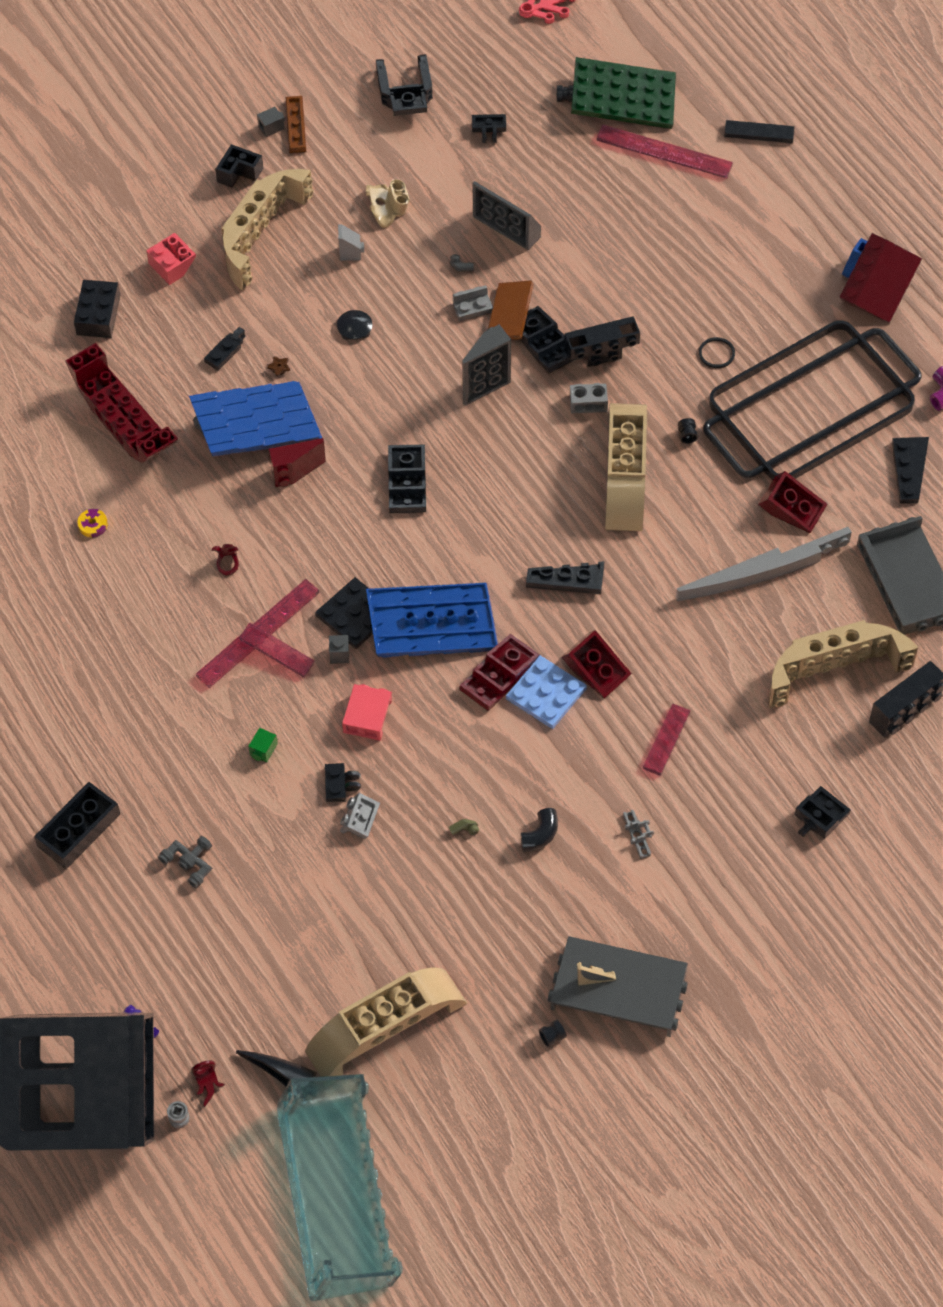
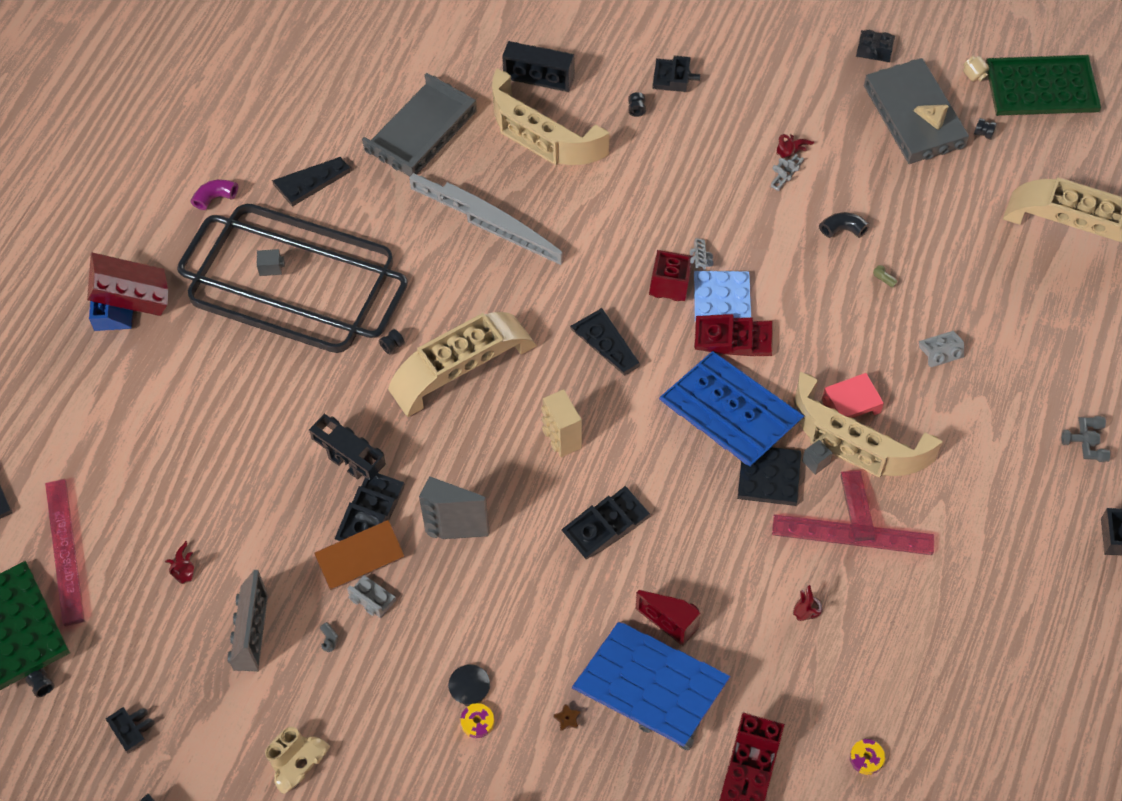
camera: 125 degrees left, 0 degrees up
black hinge [204,327,246,371] -> none
green brick [248,727,278,763] -> none
black hinge [325,763,361,802] -> none
light grey slope [338,224,364,261] -> none
light grey brick [570,383,608,414] -> none
clear pink tile [643,704,691,776] -> none
black piece [699,337,735,368] -> none
dark red slope [758,471,828,533] -> none
none -> dark red piece [165,541,194,584]
none -> dark grey brick [257,249,285,276]
none -> yellow piece [460,703,494,738]
none -> tan brick [541,389,582,457]
none -> black wheel [628,92,646,117]
none -> light grey piece [690,238,714,270]
none -> dark red piece [776,134,815,159]
none -> tan slope [795,372,943,478]
none -> black plate [856,29,895,63]
none -> tan head [963,56,989,82]
none -> dark green plate [985,55,1101,116]

